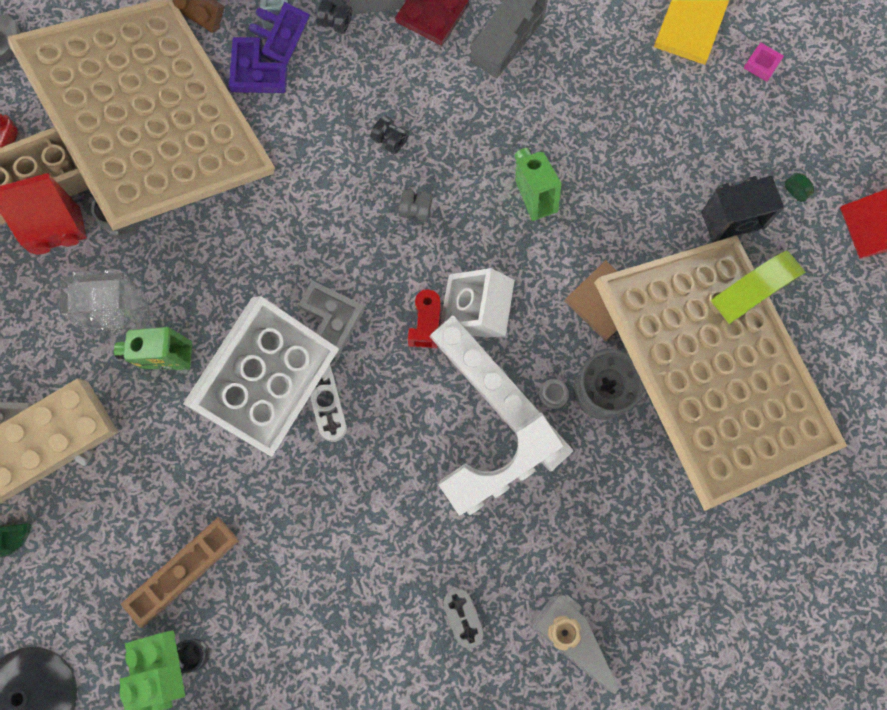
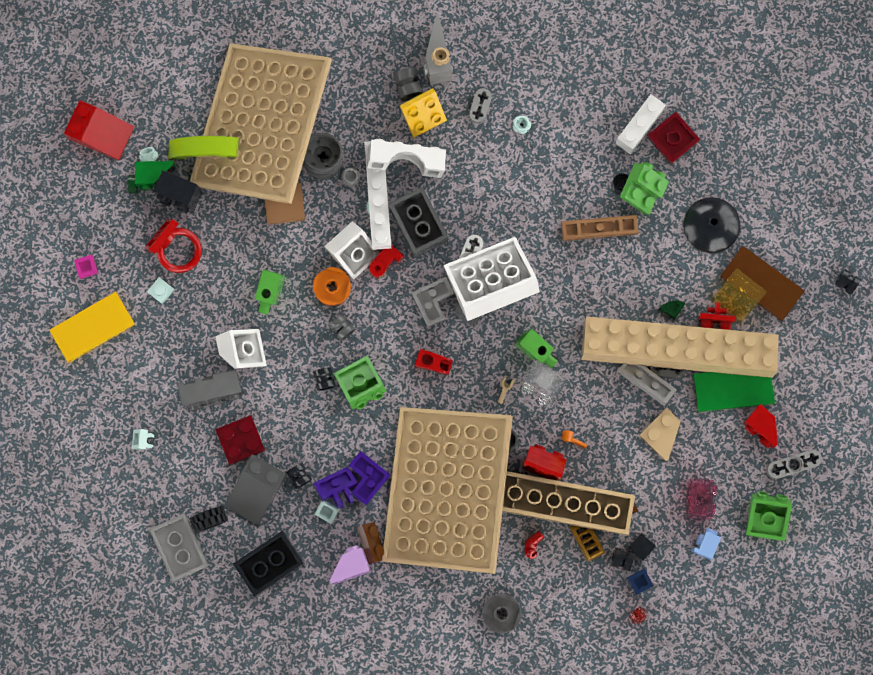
camera: 140 degrees left, 5 degrees up
none -> green slope [135,161,176,191]
none -> light aqua plate [139,147,158,162]
none -> red tile [144,219,202,273]
none -> light aqua plate [147,277,174,304]
none -> white slope [215,329,267,369]
none -> orange plate [313,267,351,306]
none -> bright green plate [334,355,387,410]
none -> dark grey brick [389,187,448,258]
none -> dark grey wheel [393,67,424,101]
none -> yellow plate [400,88,447,138]
none -> red leg [414,349,453,376]
none -> tan hand [498,376,515,404]
none -> light aqua plate [513,116,531,134]
none -> orange hand [562,430,587,449]

